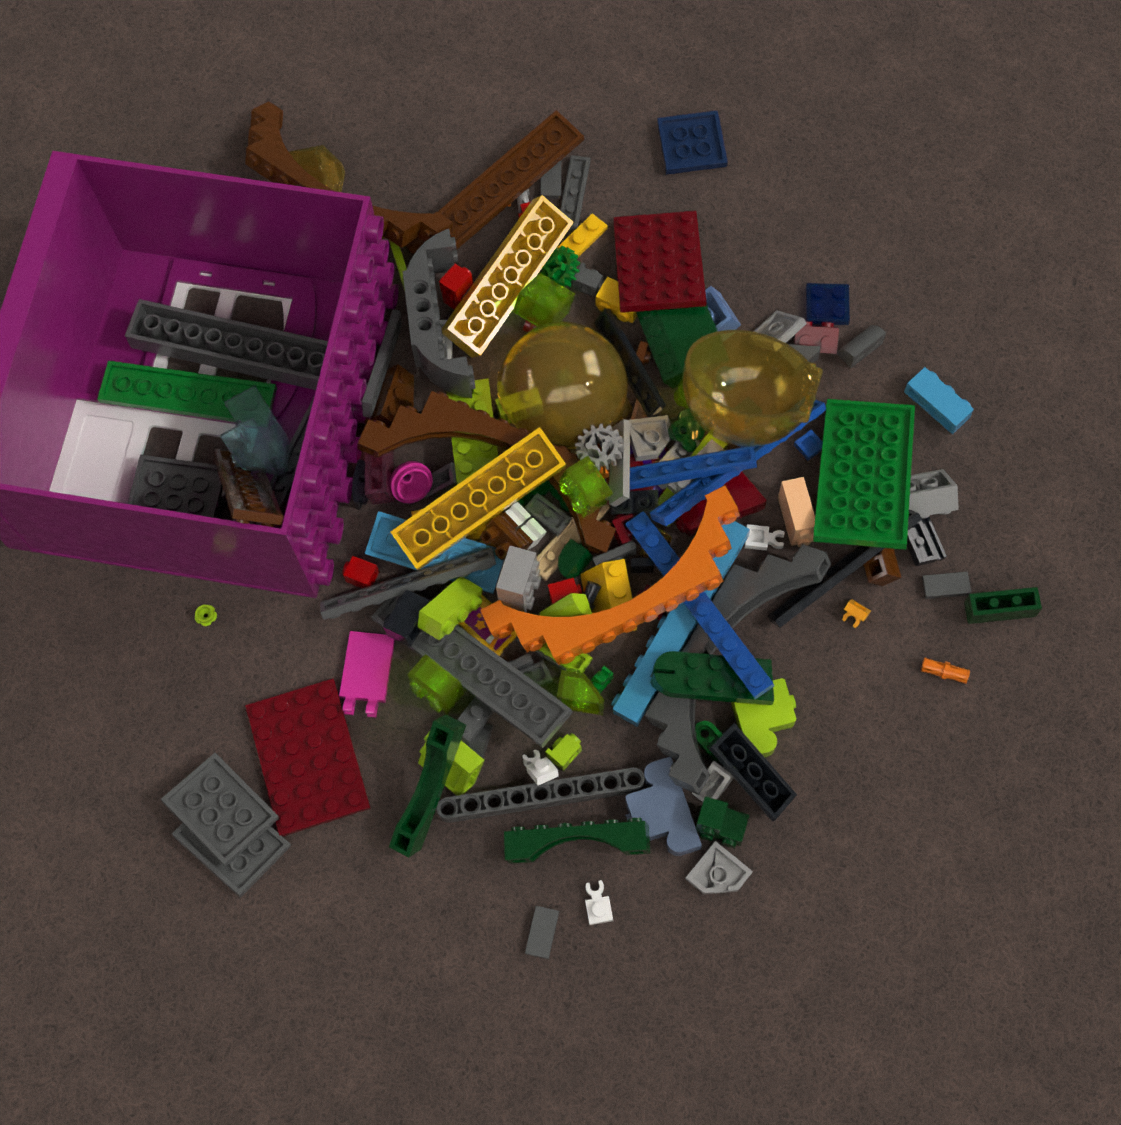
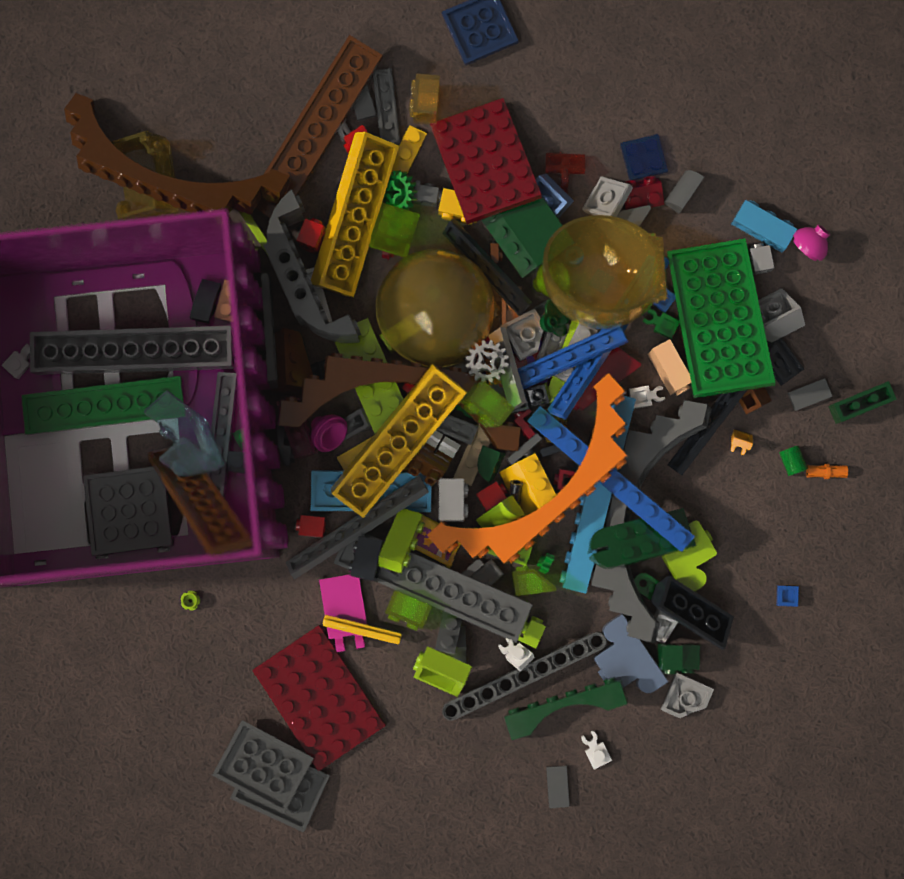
camera: 20 degrees left, 15 degrees up
dark green arch [389,715,466,858] -> none
none -> white plate [2,344,30,379]
none -> black slope [190,279,222,324]
none -> yellow axle [323,615,402,644]
none -> clear yellow brick [409,73,440,125]
none -> clear red plate [545,153,585,193]
none -> green plate [642,309,680,340]
none -> light grey brick [748,243,774,275]
none -> blue plate [776,586,799,607]
none -> green piece [779,445,808,476]
none -> dark pink piece [793,224,830,261]

